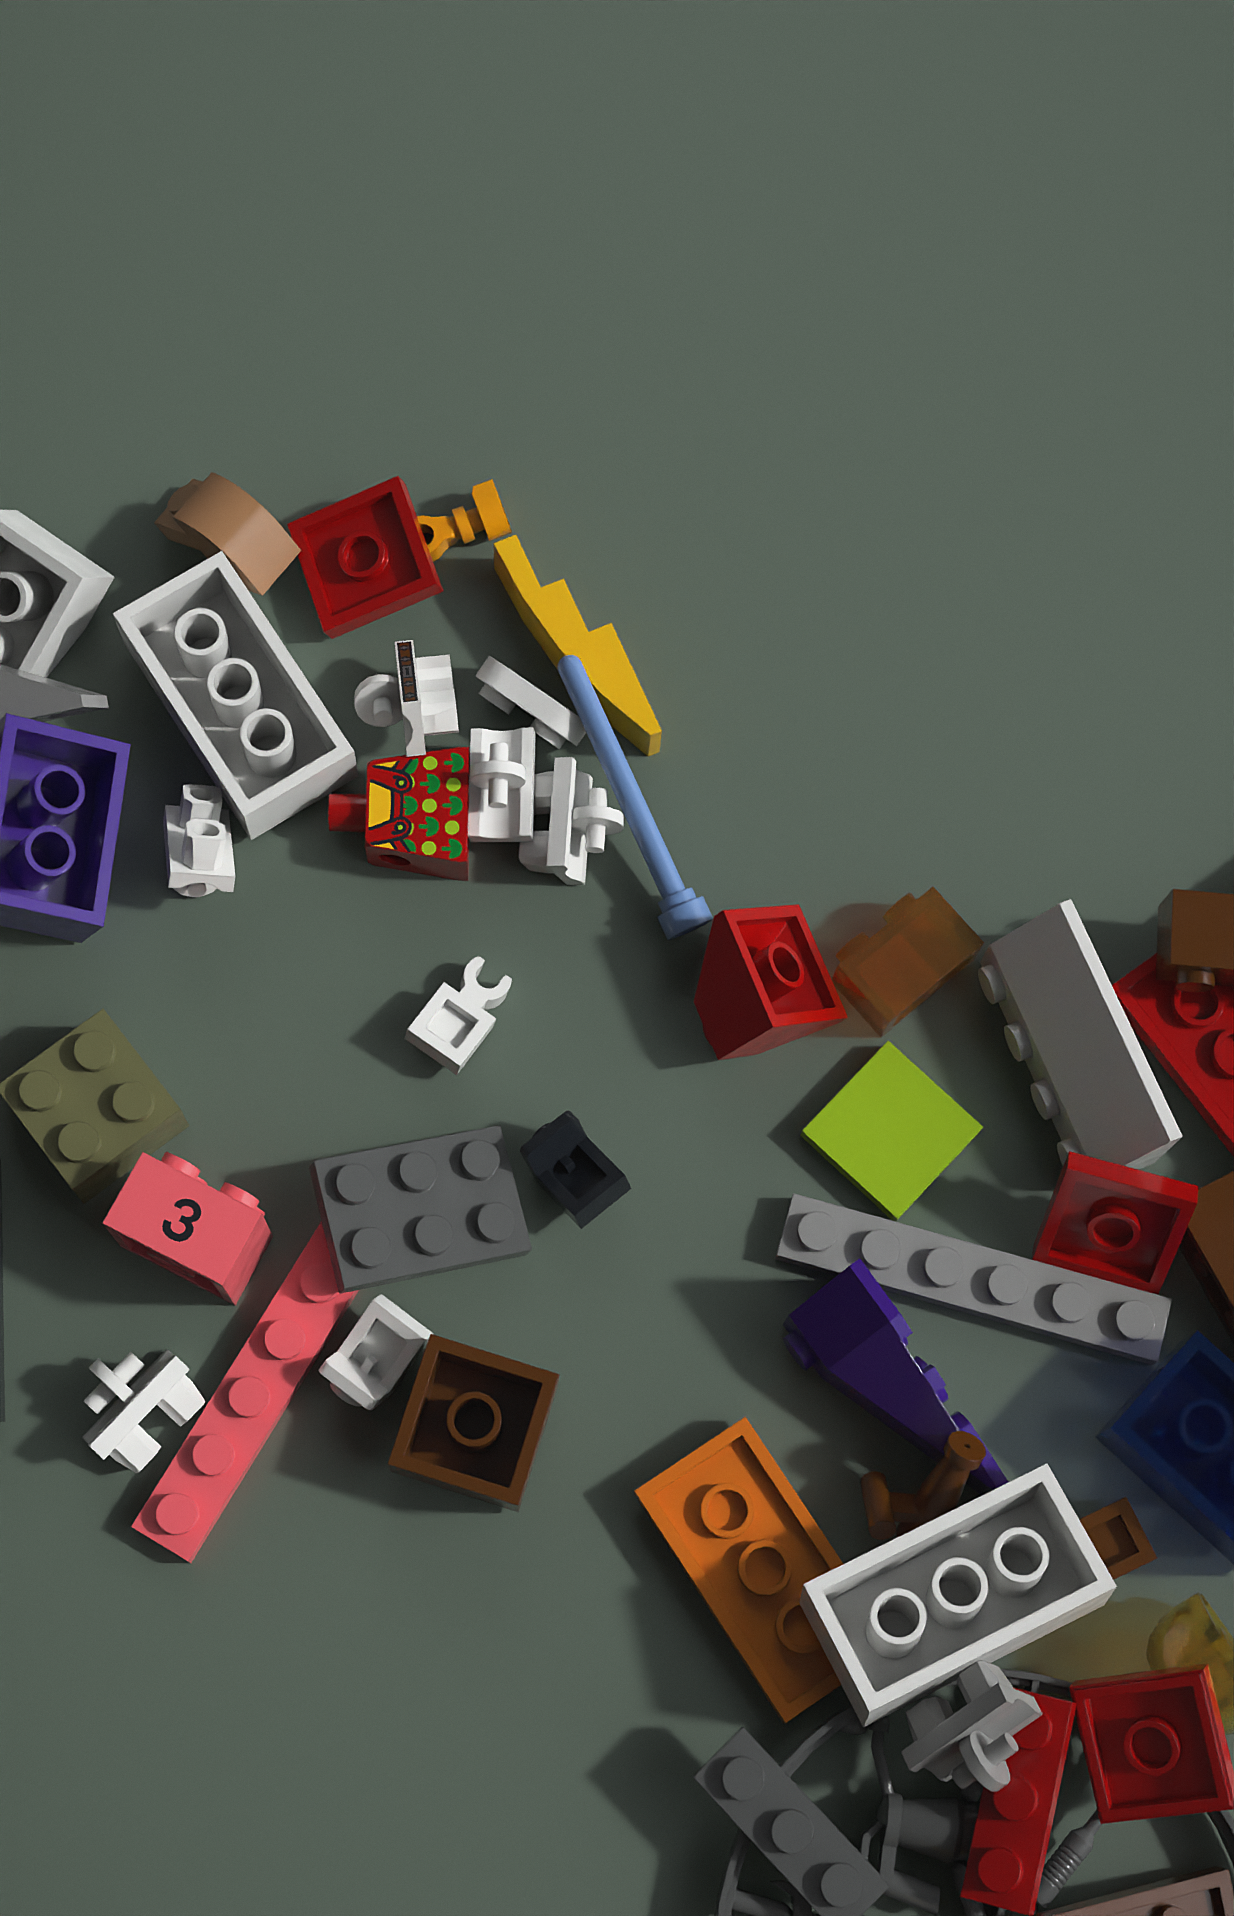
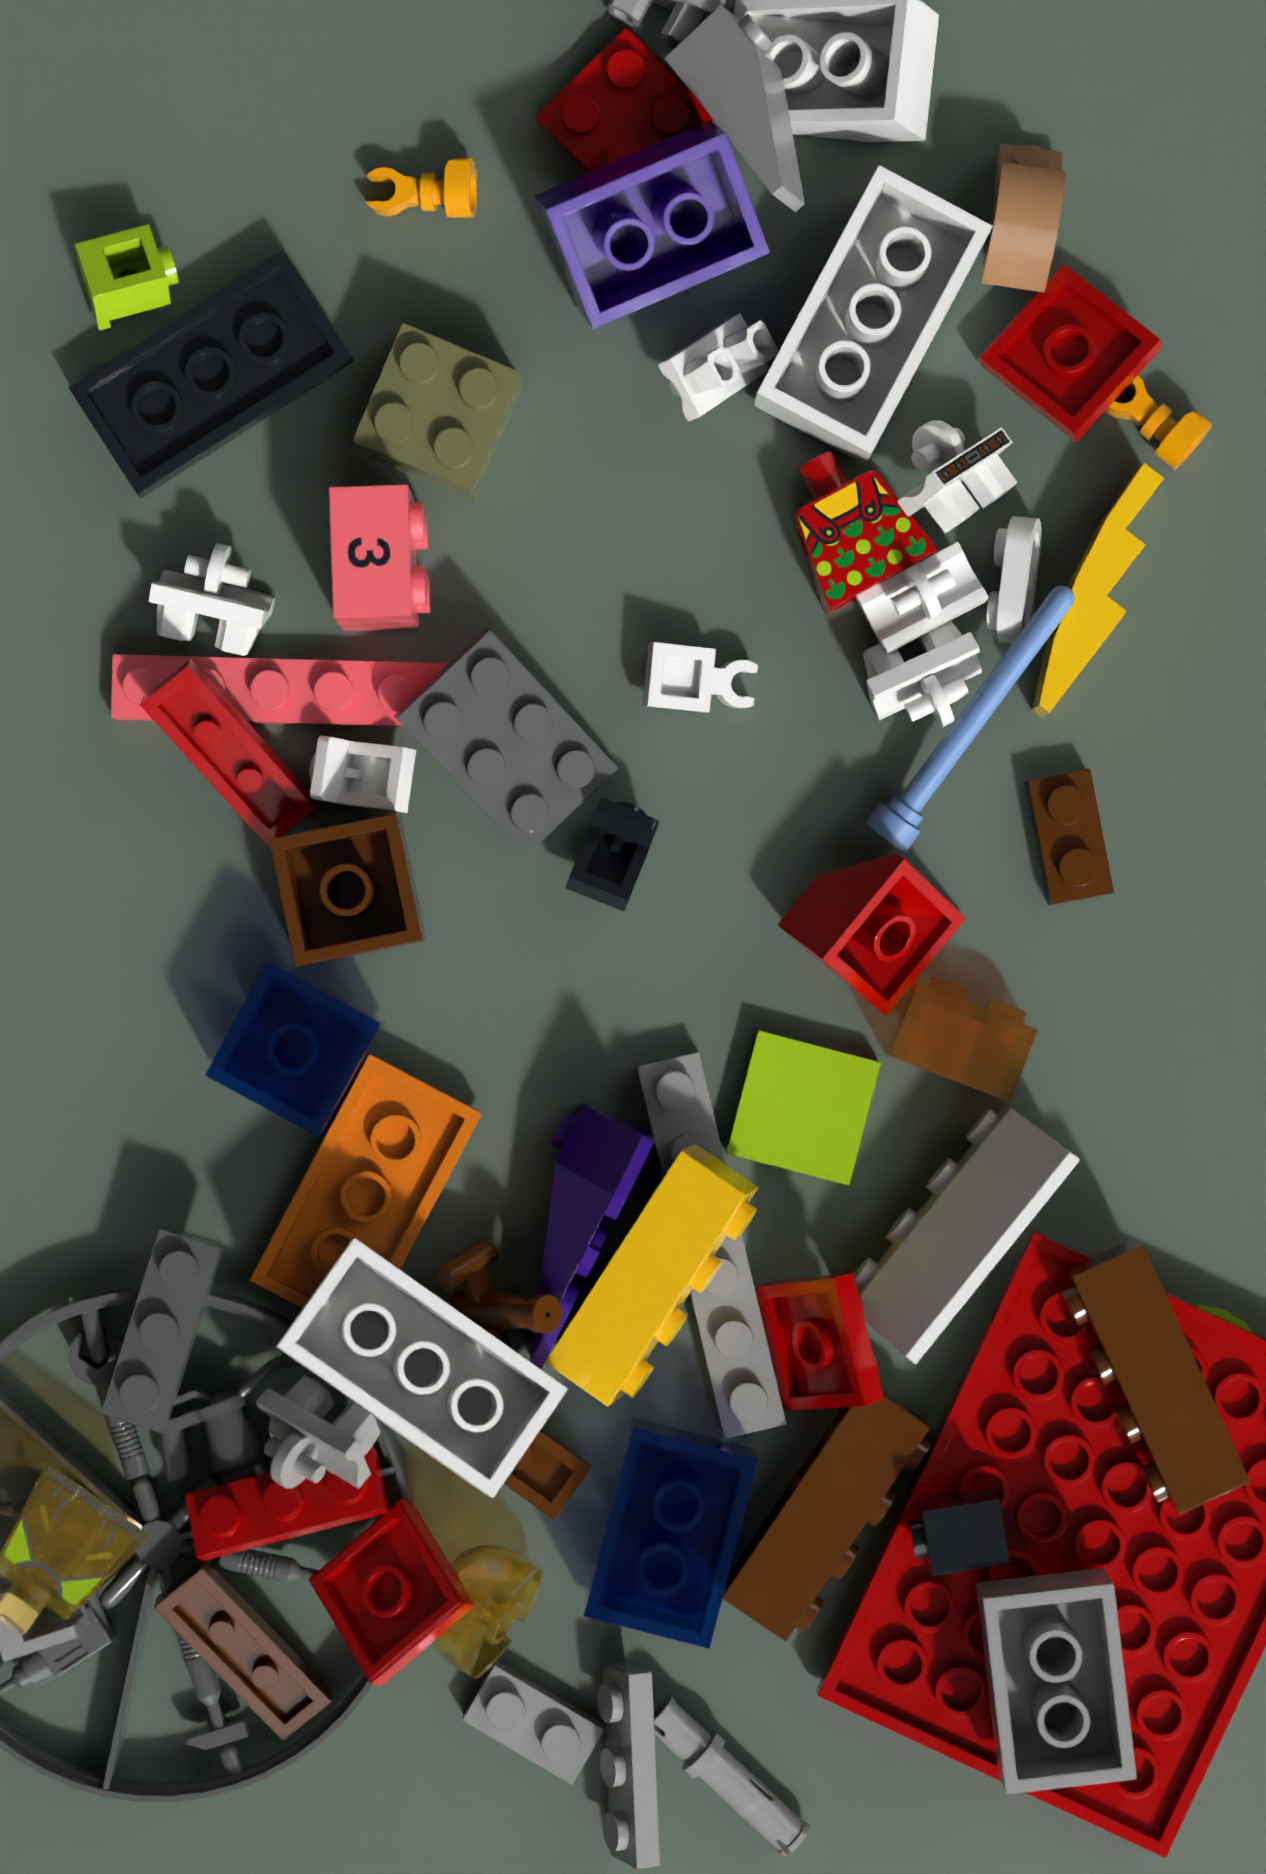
camera: 70 degrees right, 15 degrees up
none -> red plate [140,659,318,846]
none -> clear blue brick [205,961,386,1137]
none -> yellow brick [545,1144,759,1407]
none -> reddish brown plate [1025,768,1114,905]

